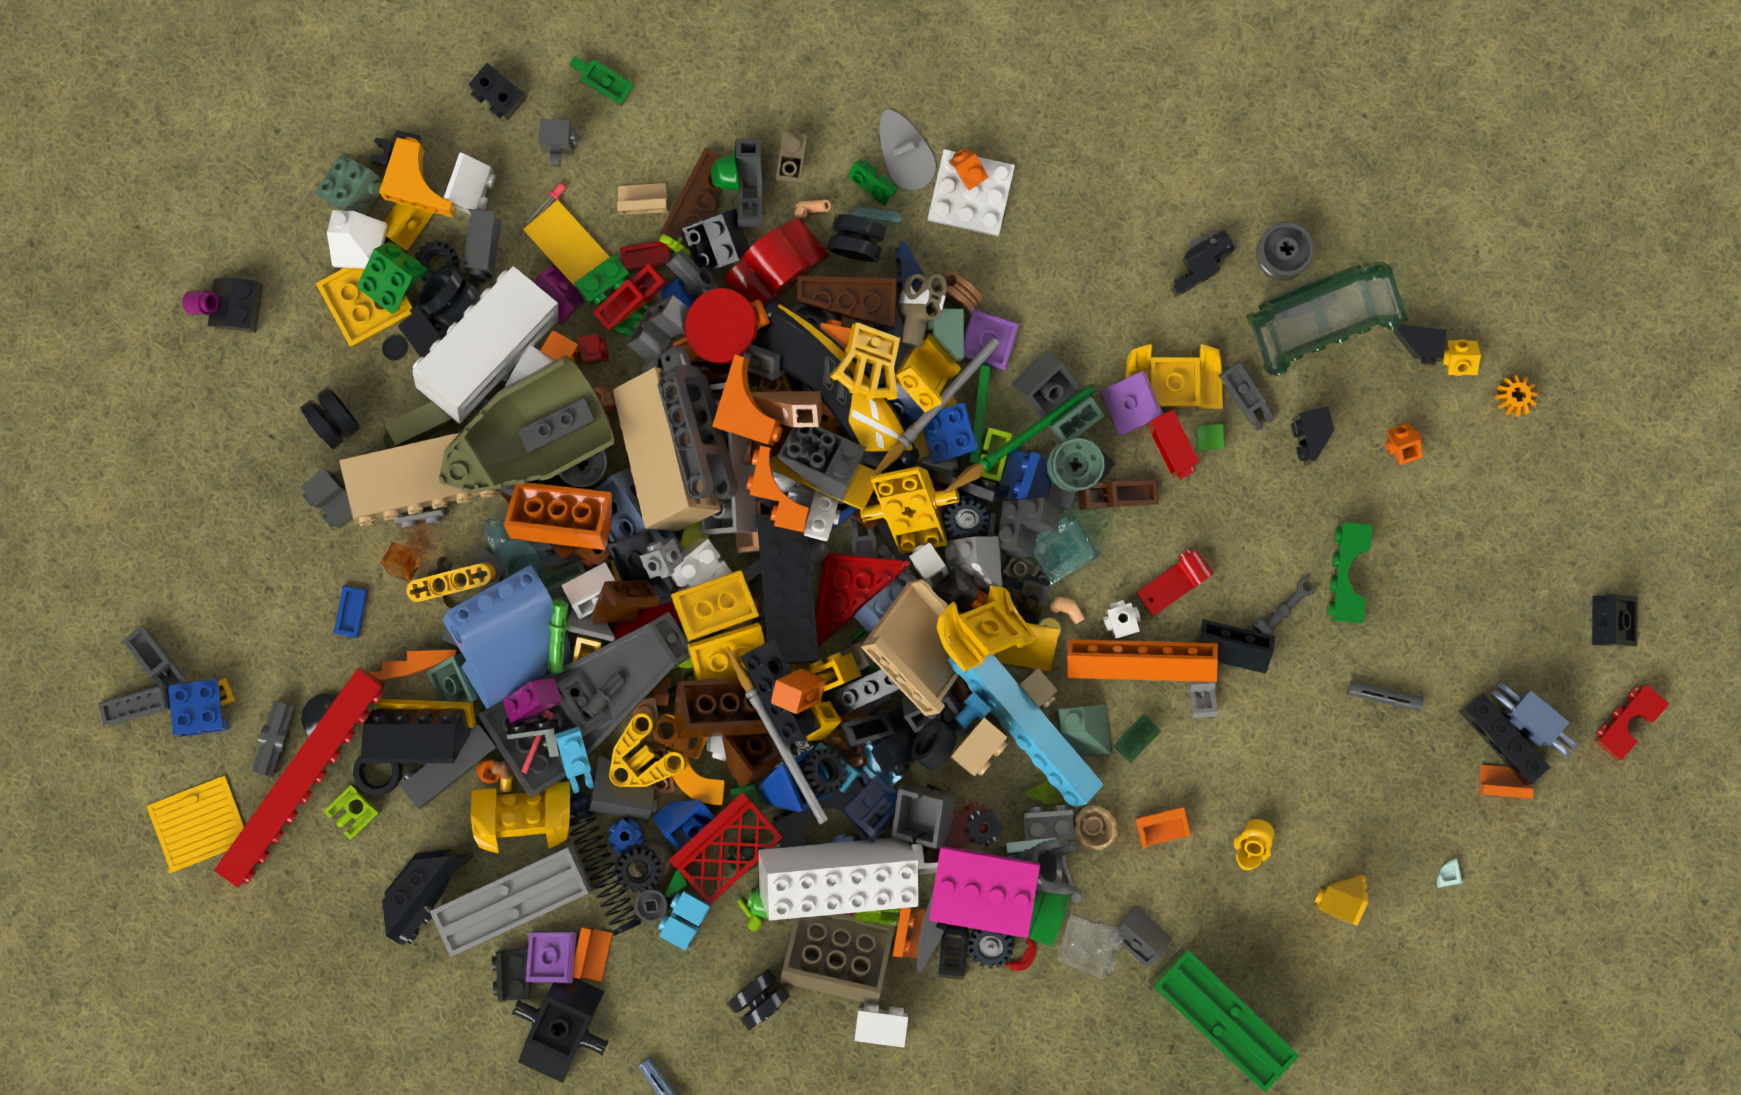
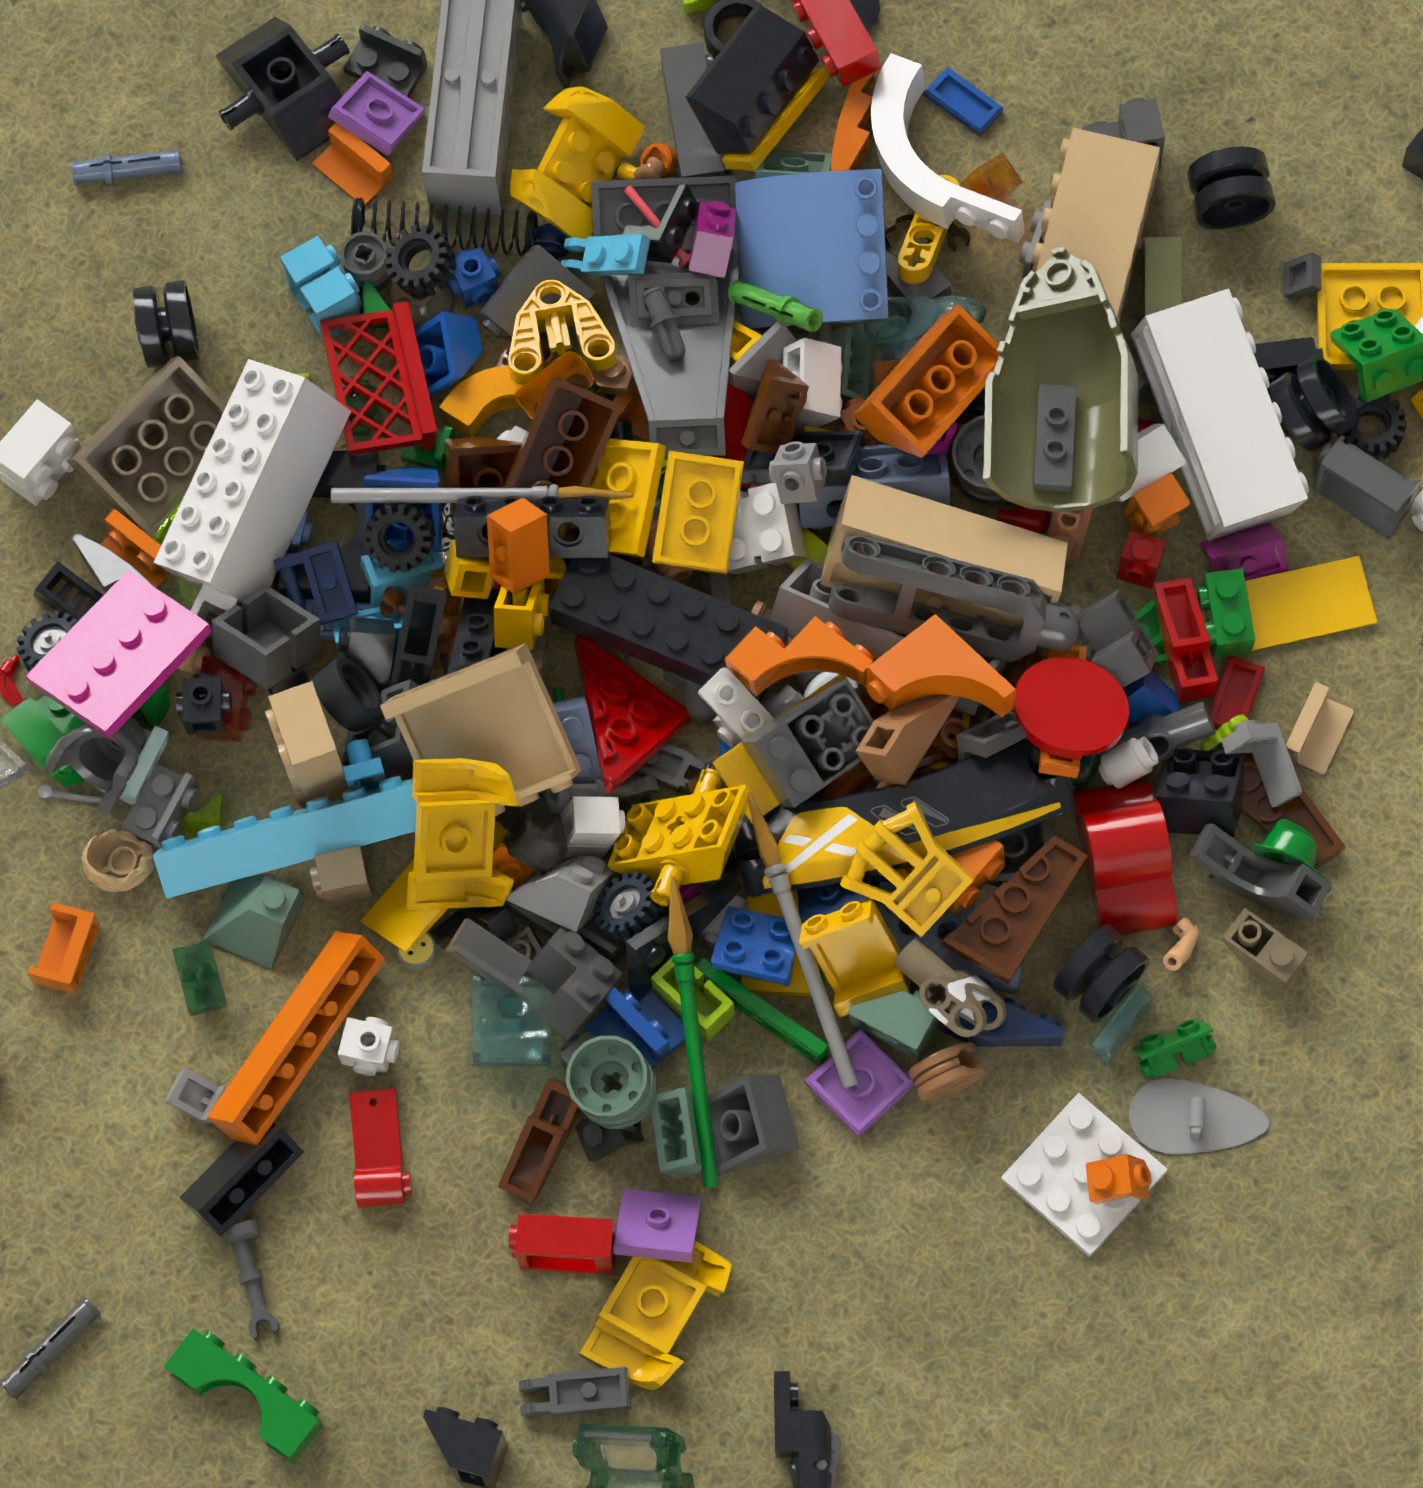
camera: 120 degrees right, 15 degrees down
black piece [382,336,407,361] -> none
coral piece [527,183,566,223] -> none
light nougat arm [1050,597,1085,625] -> none
bright green slope [1197,424,1224,450] -> none
none -> dark grey panel [445,919,532,994]
none -> white arch [871,53,1025,243]
none -> white brick [1099,737,1158,789]
none -> light grey bracket [1221,720,1302,807]
none -> dark grey tile [1283,252,1321,300]

